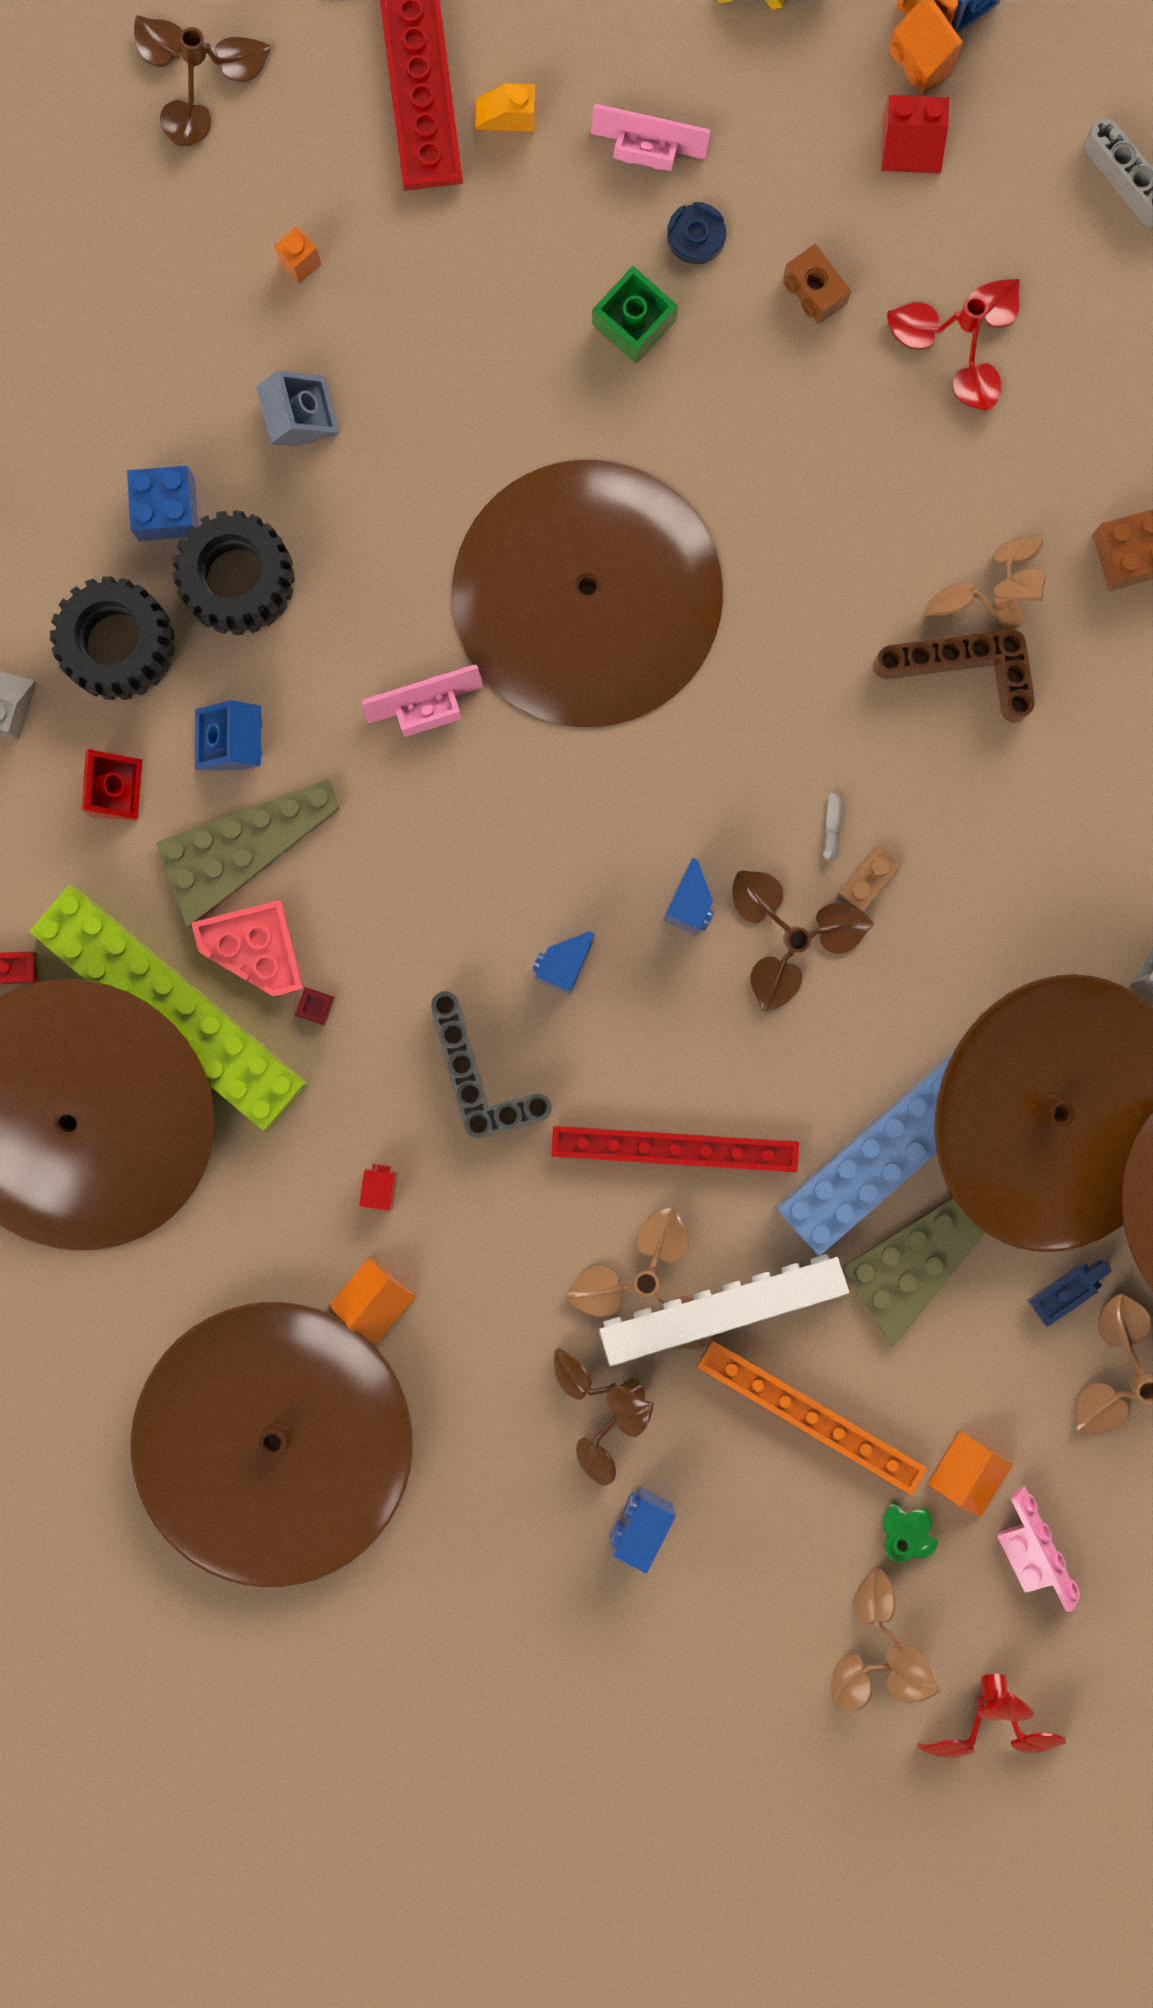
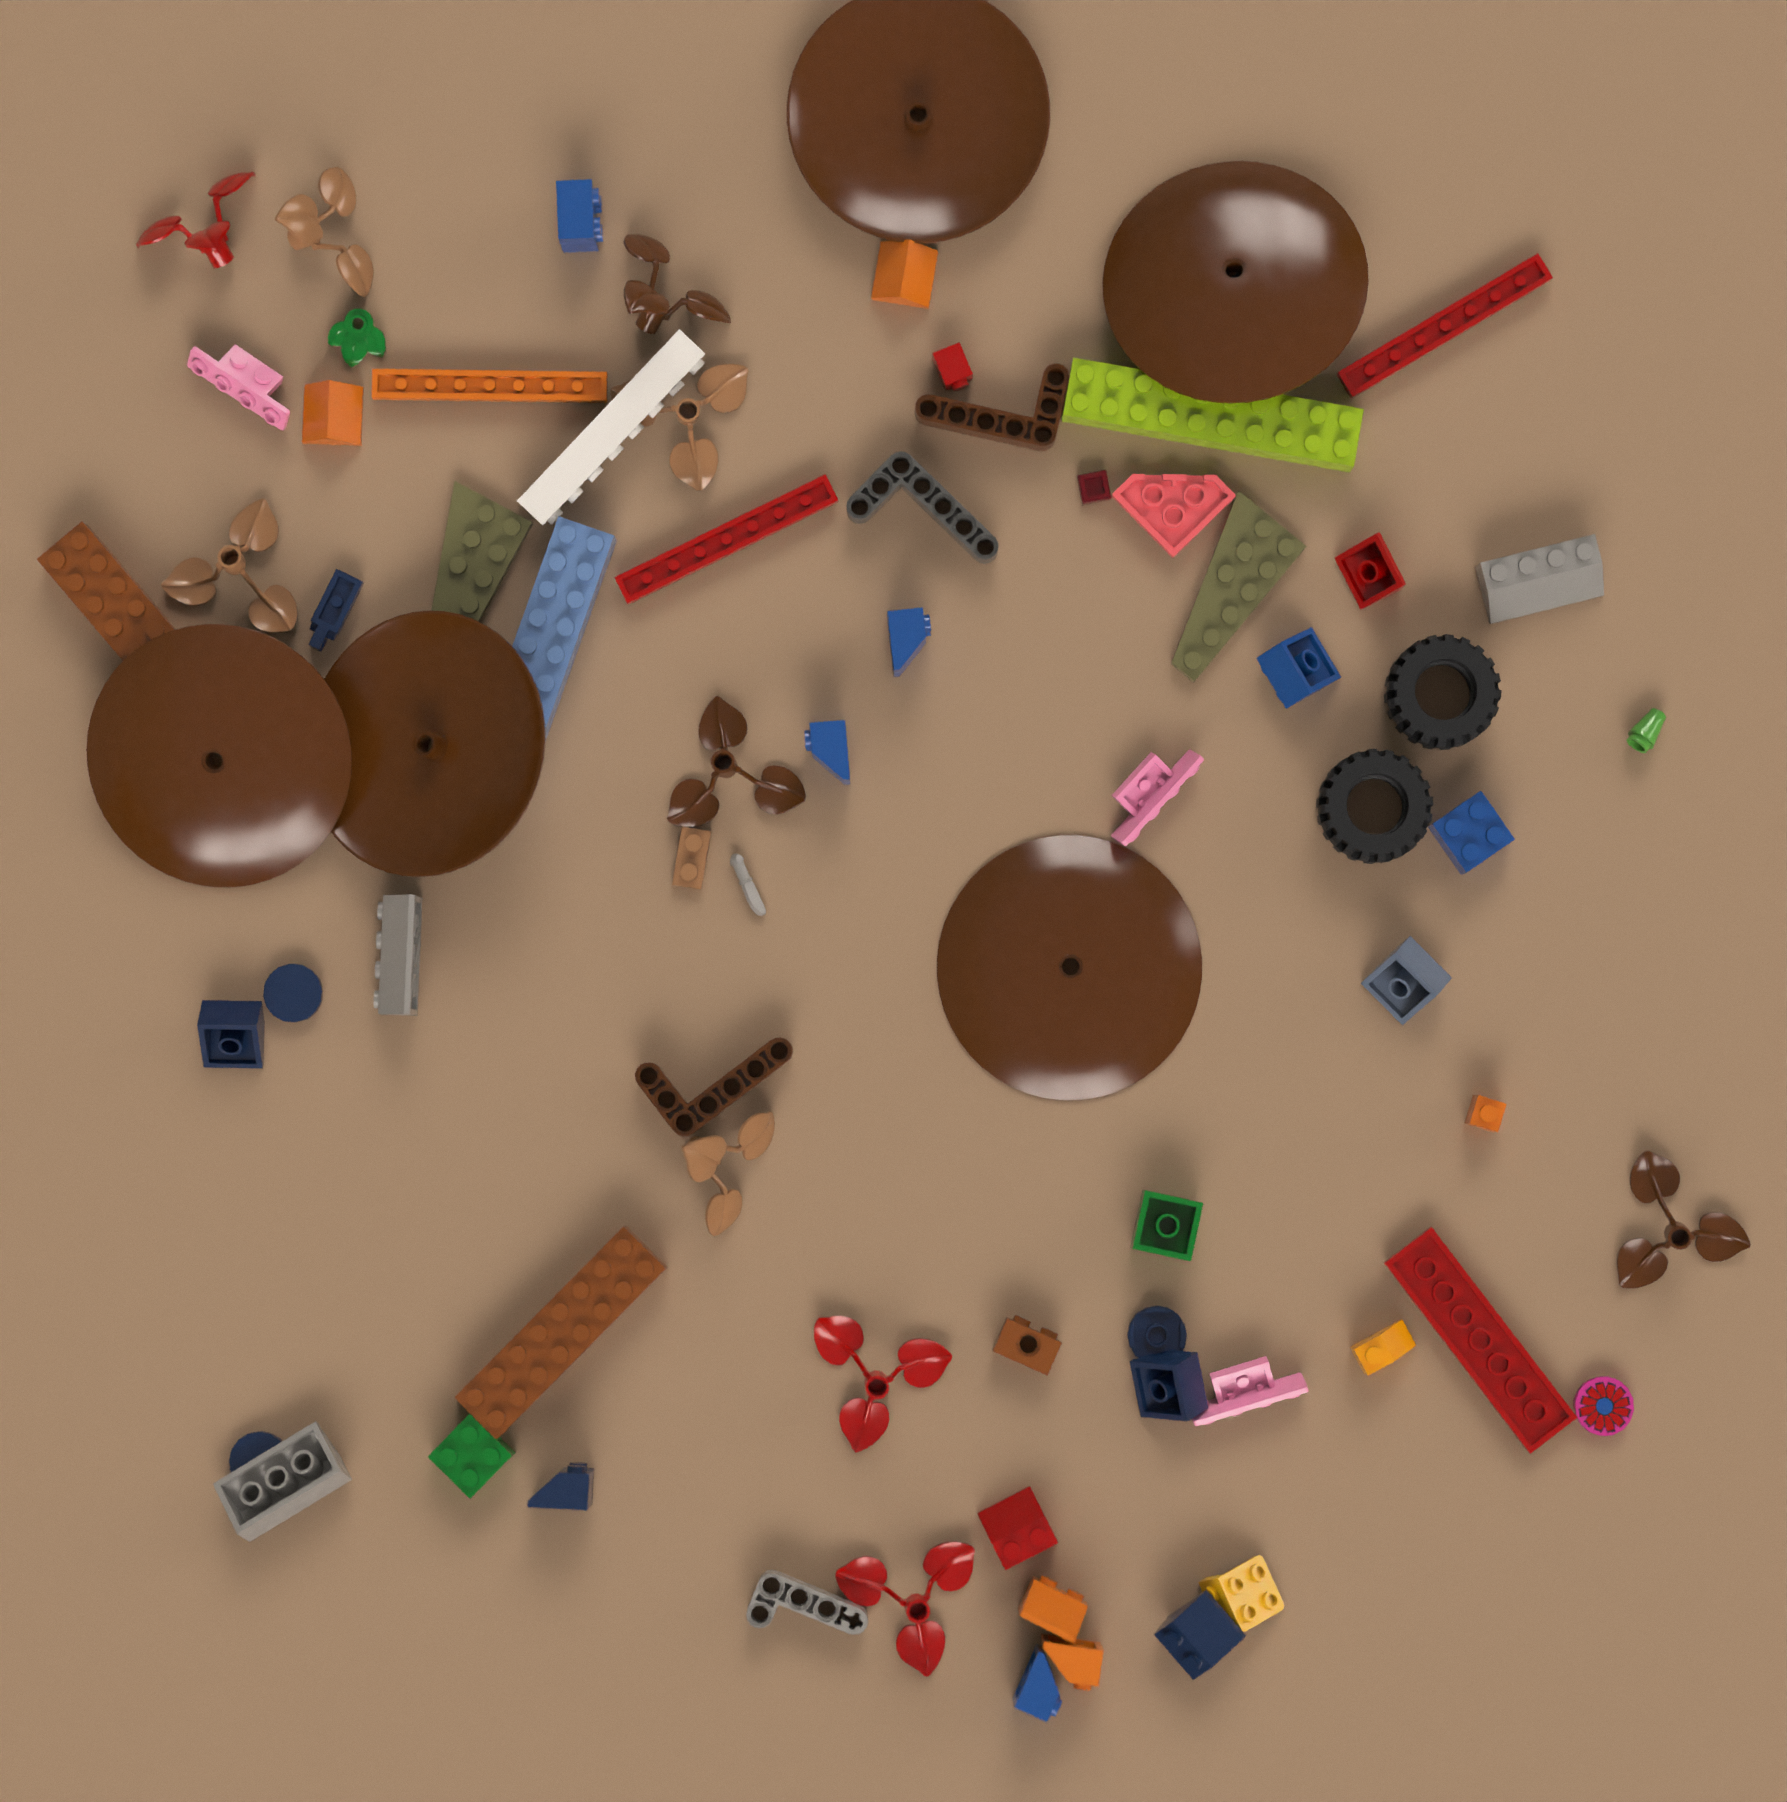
camera: 150 degrees right, 0 degrees up
none -> red plant [835,1541,975,1677]
none -> reddish brown beam [915,363,1069,451]
none -> dark blue slope [1129,1350,1209,1422]

